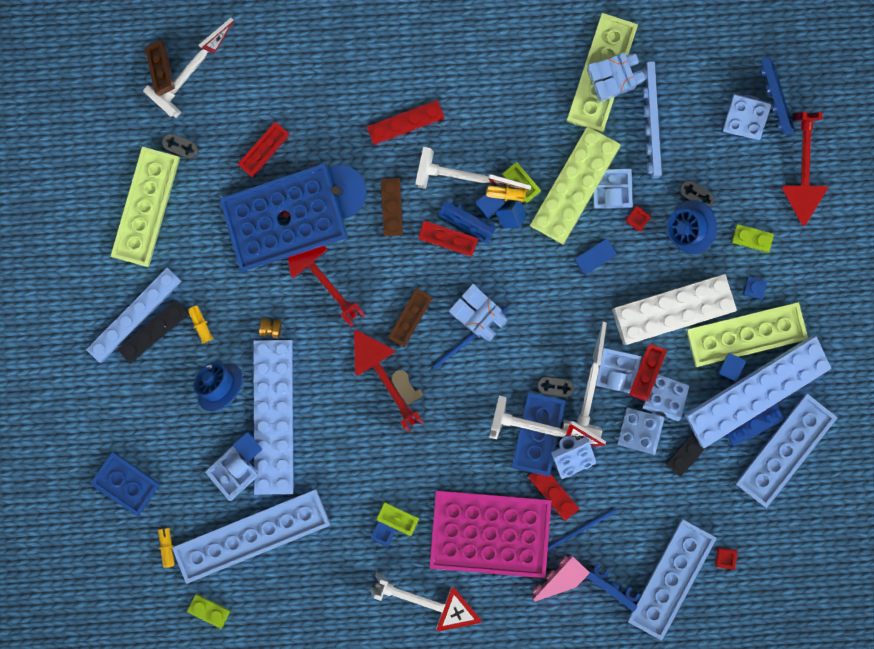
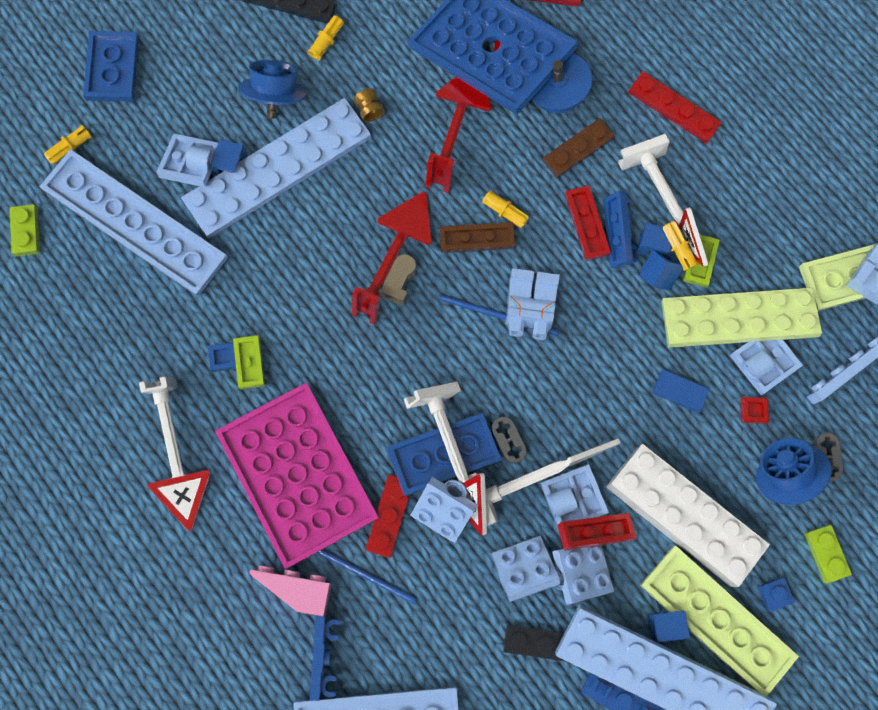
camera: 55 degrees right, 10 degrees down
none -> yellow axle [482,190,529,228]

